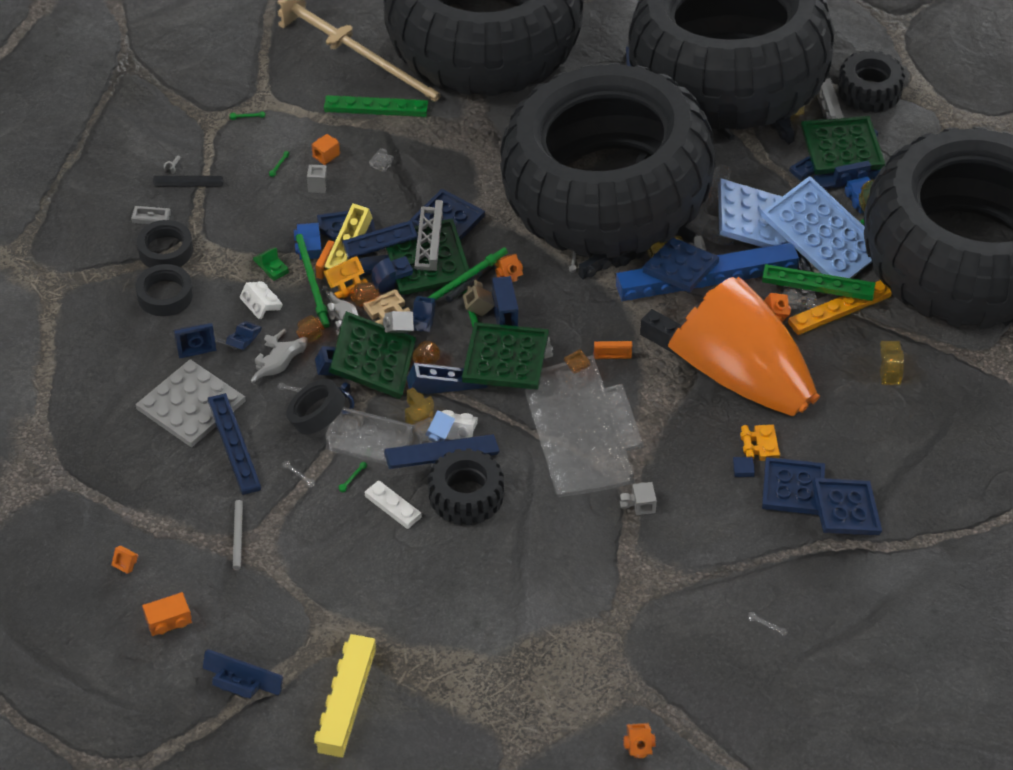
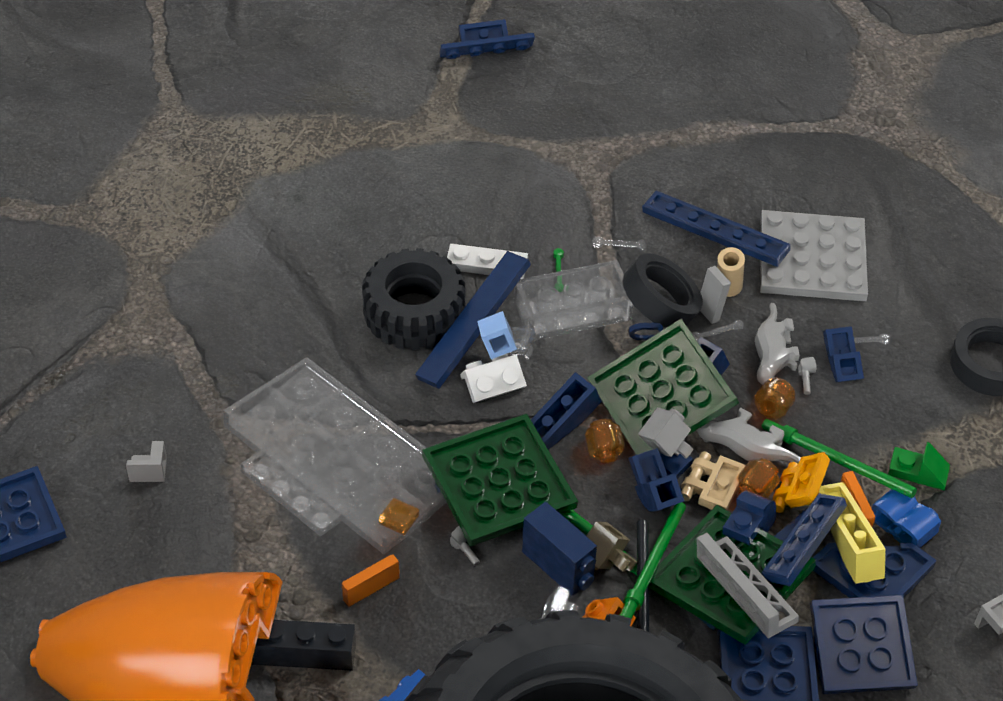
camera: 145 degrees right, 0 degrees up
orange tile [111,545,138,574] -> none
orange brick [142,592,192,636] -> none
dark blue slope [173,323,217,359] -> none
light grey bar [233,500,243,570] -> none
white bracket [240,281,283,319] -> none
light yellow brick [314,634,376,758] -> none
clear yellow brick [405,388,434,434] -> none
light grey brick [619,482,657,515] -> none
orange brick [624,723,656,758] -> none
dark blue tile [733,457,755,477] -> none
light orange plate [740,424,780,461] -> none
none -> light grey panel [126,441,167,482]
none -> clear tile [541,586,579,619]
none -> light grey tile [700,266,731,324]
none -> tan brick [717,247,745,297]
none -> dark blue plate [810,595,918,694]

